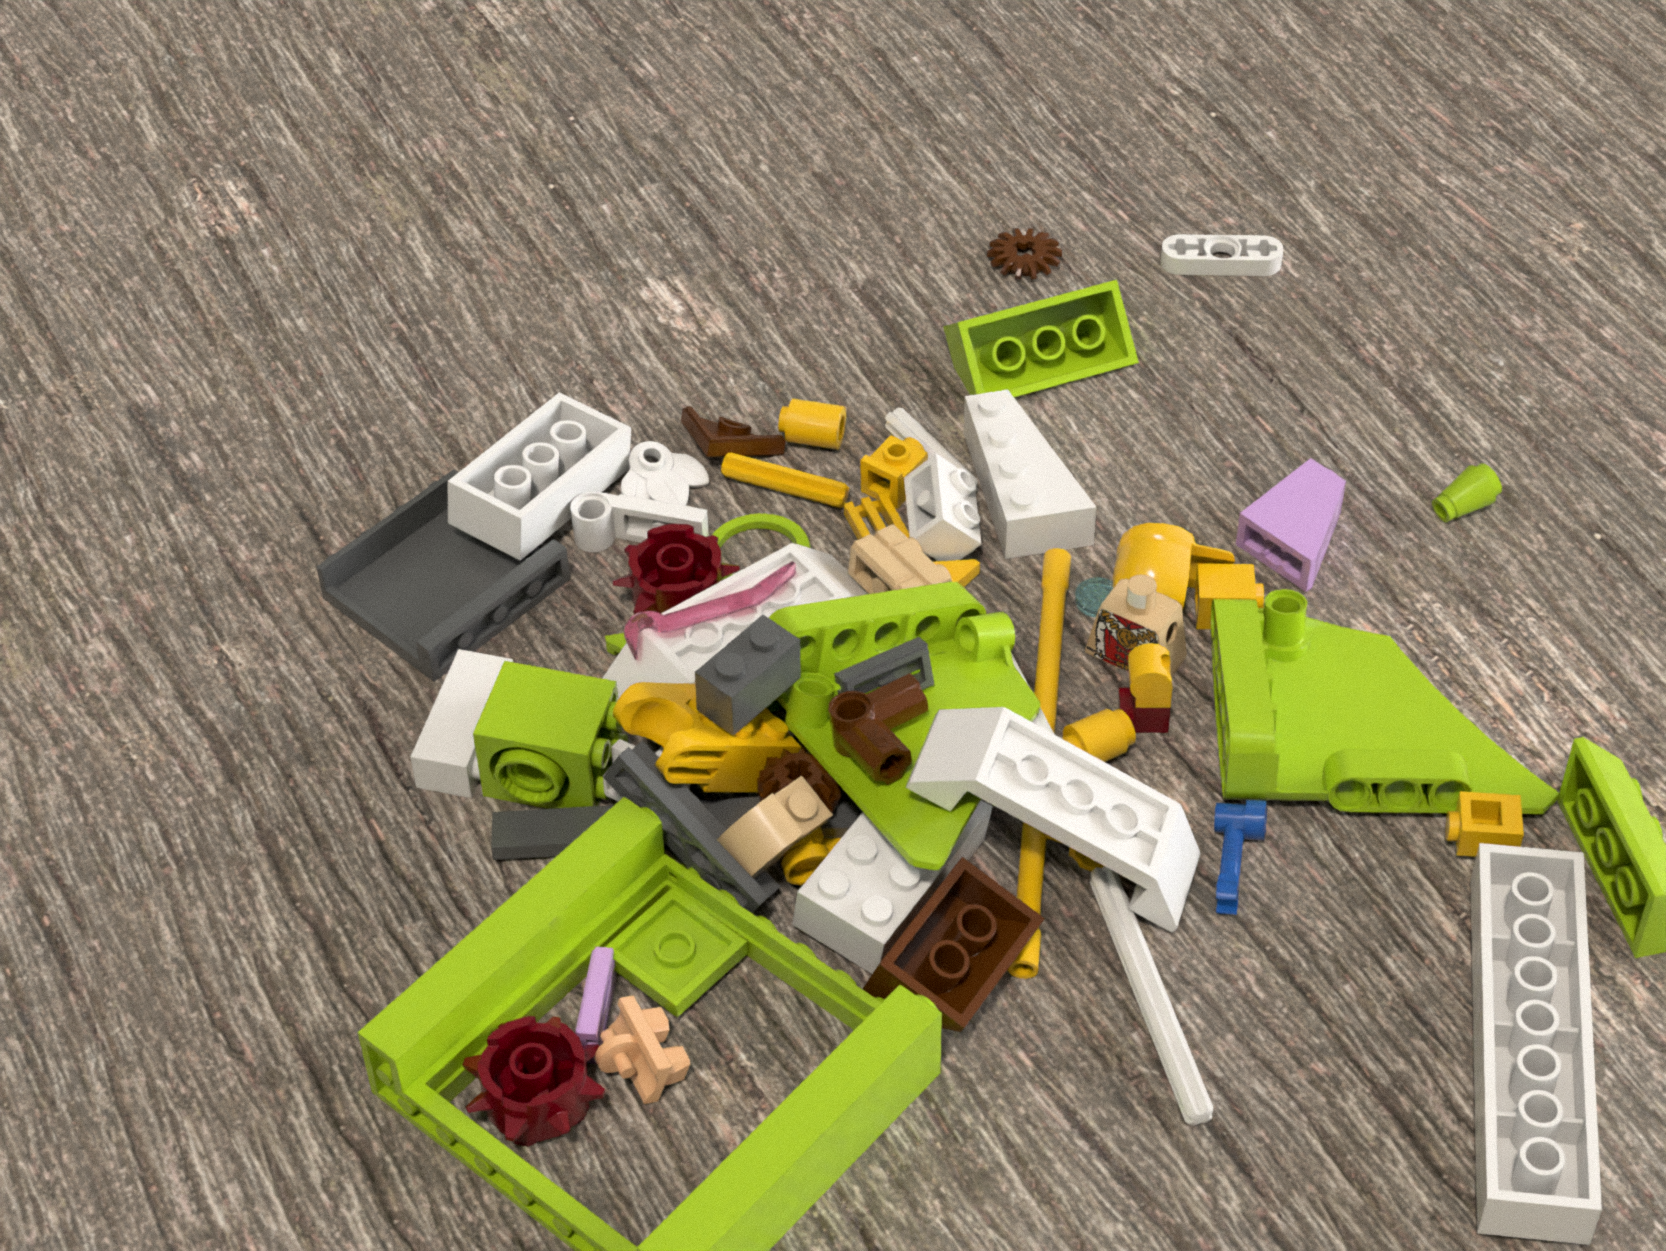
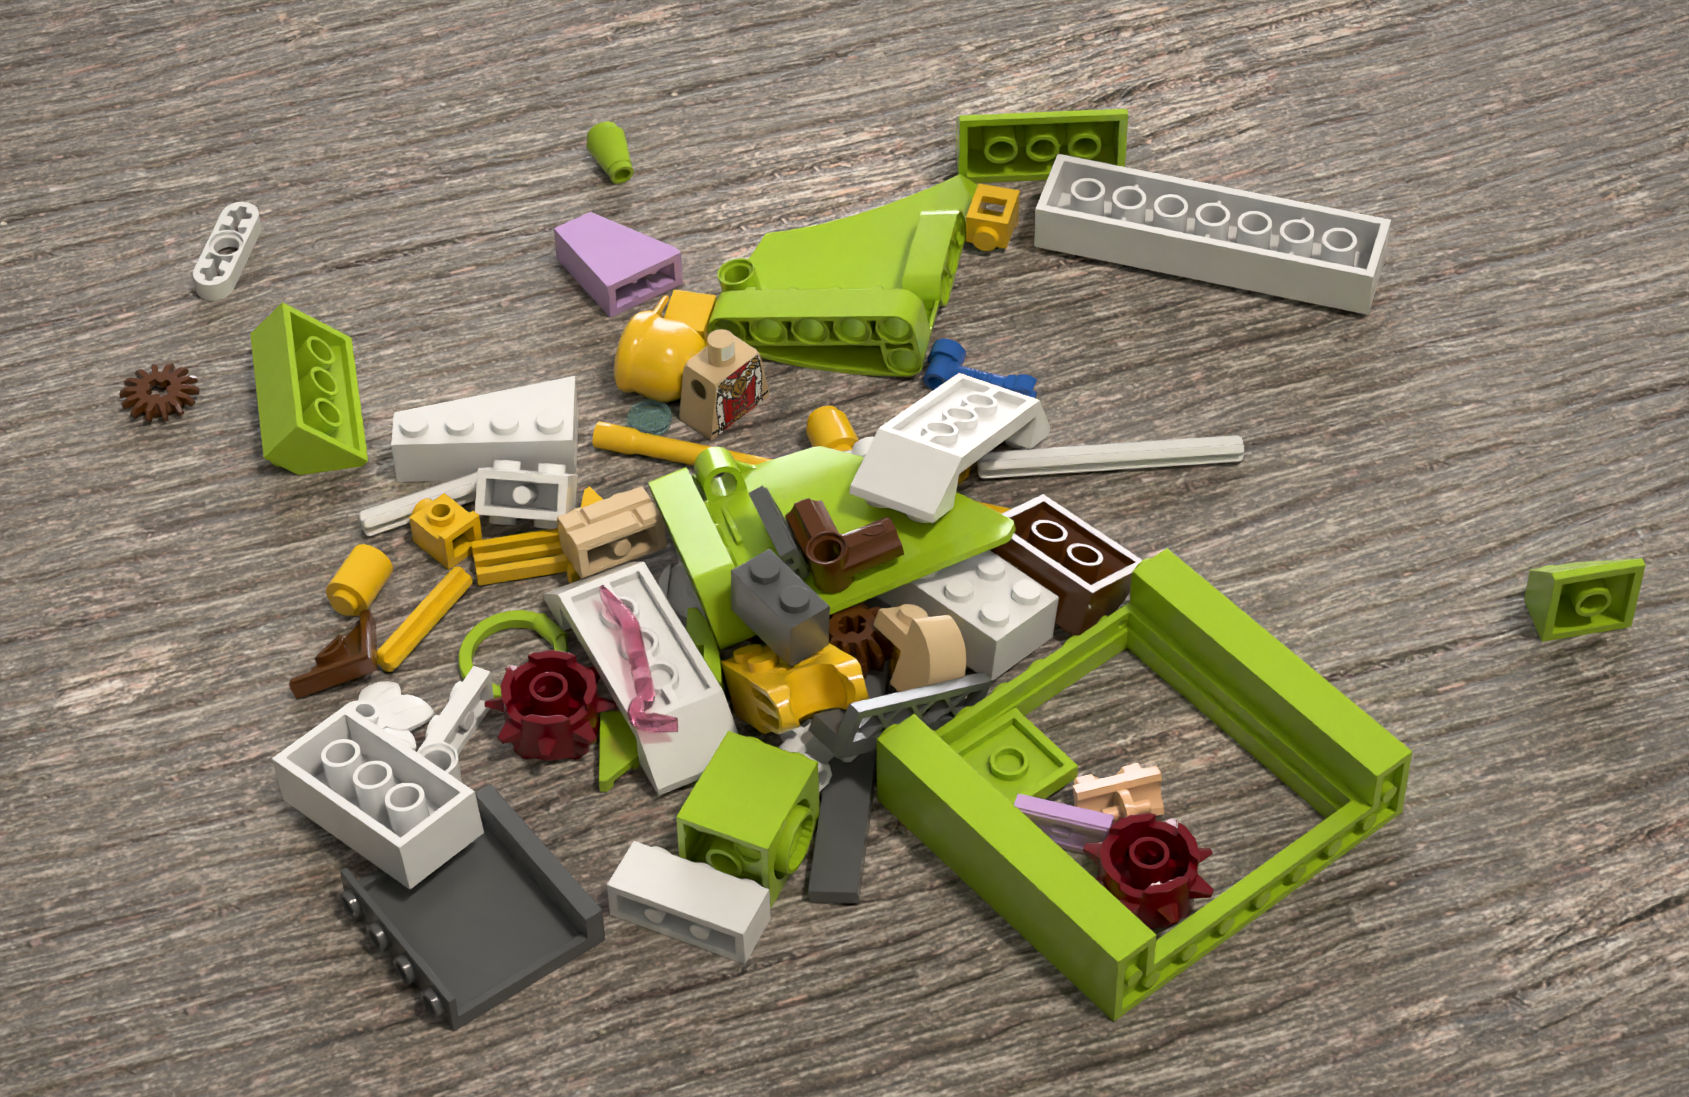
camera: 80 degrees left, 0 degrees up
yellow leg [1118,643,1173,733] -> none

